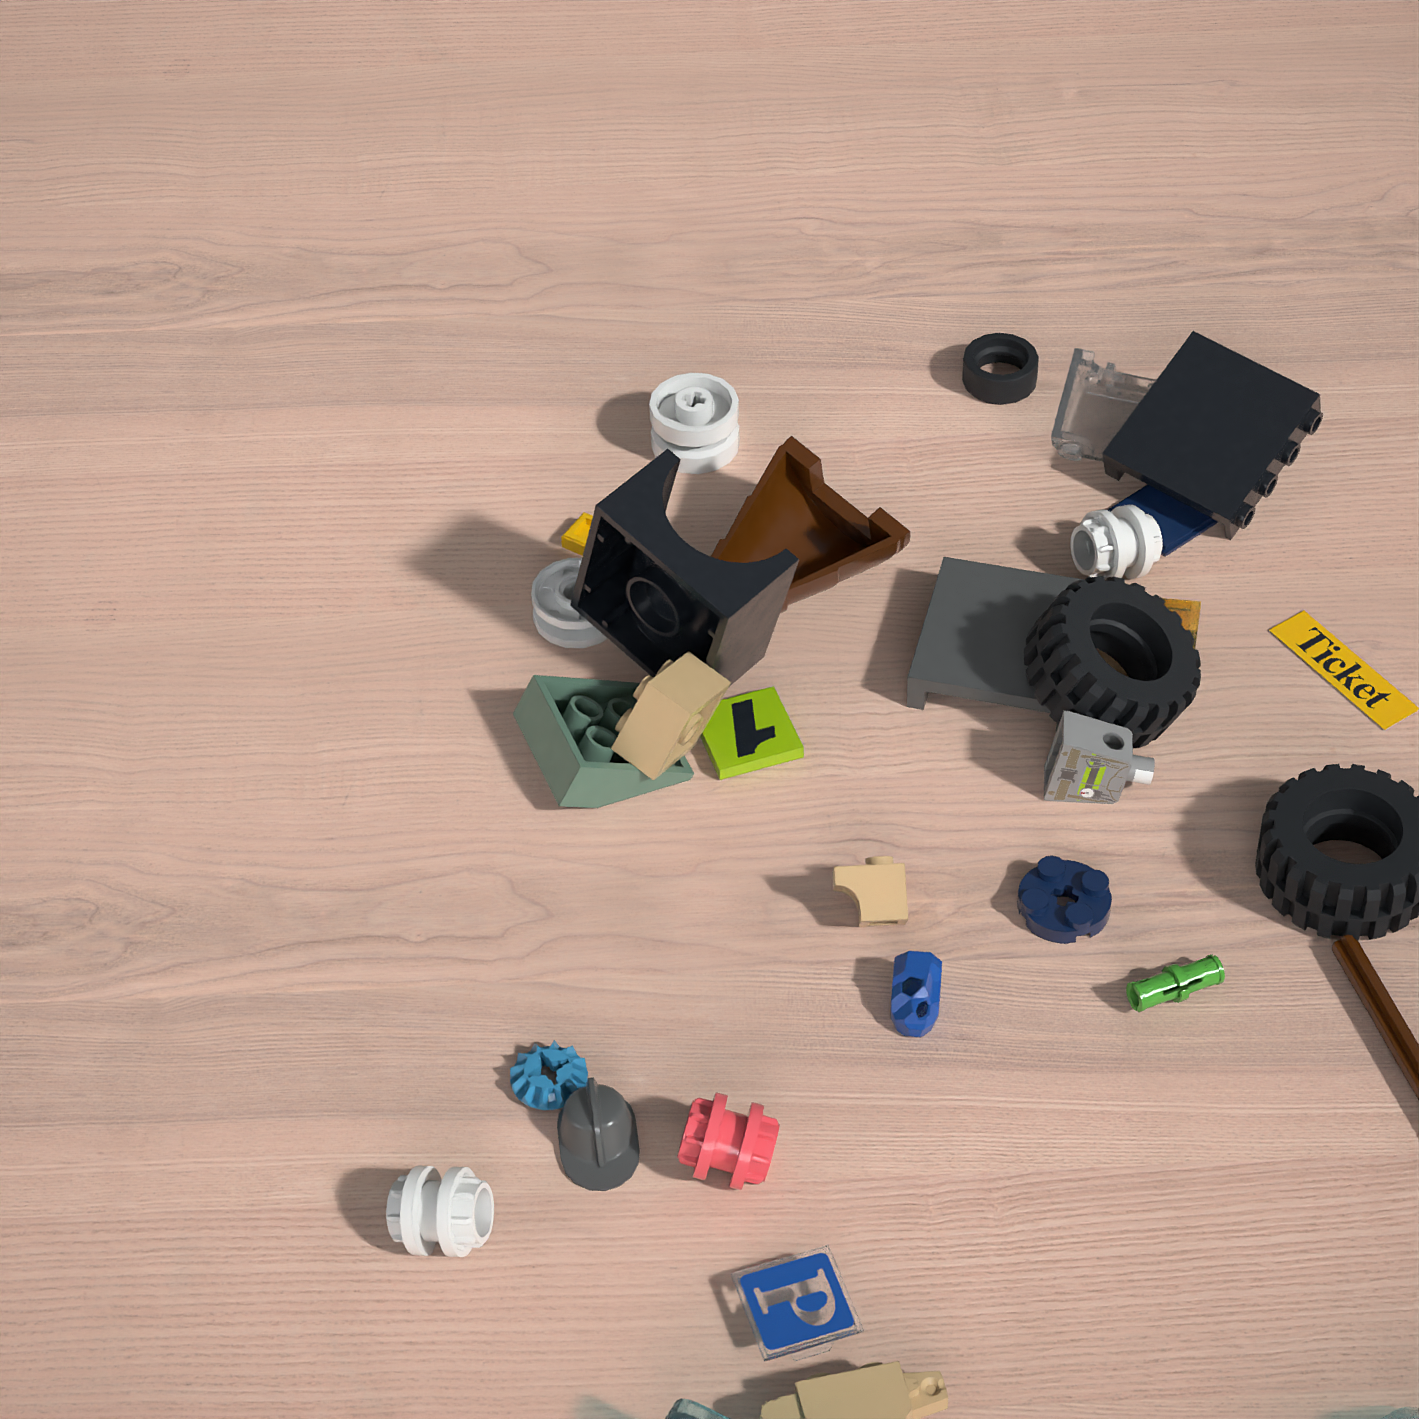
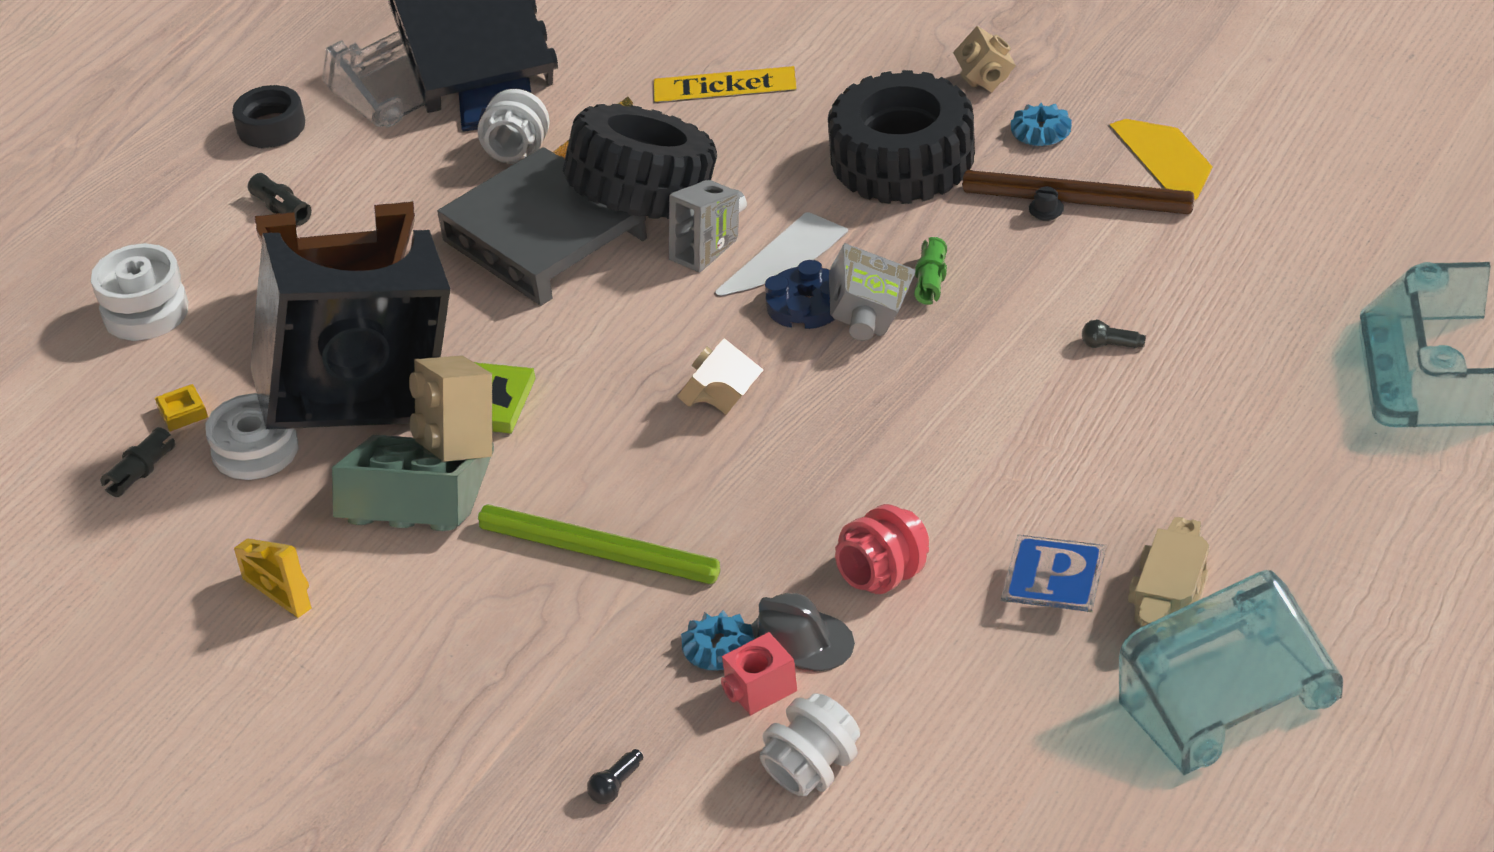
camera: 55 degrees left, 5 degrees down
blue rock [891,951,942,1037] -> none
none -> pearl dark grey pin [100,427,175,497]
none -> yellow wing [234,538,311,618]
none -> pearl dark grey pin [247,173,312,225]
none -> lime axle [478,504,720,585]
none -> black piece [587,749,643,804]
none -> white sticker [715,212,848,296]
none -> coral brick [721,632,797,716]
none -> light grey torso [829,243,915,341]
none -> black piece [1029,186,1064,221]
none -> pearl dark grey piece [1082,319,1146,348]

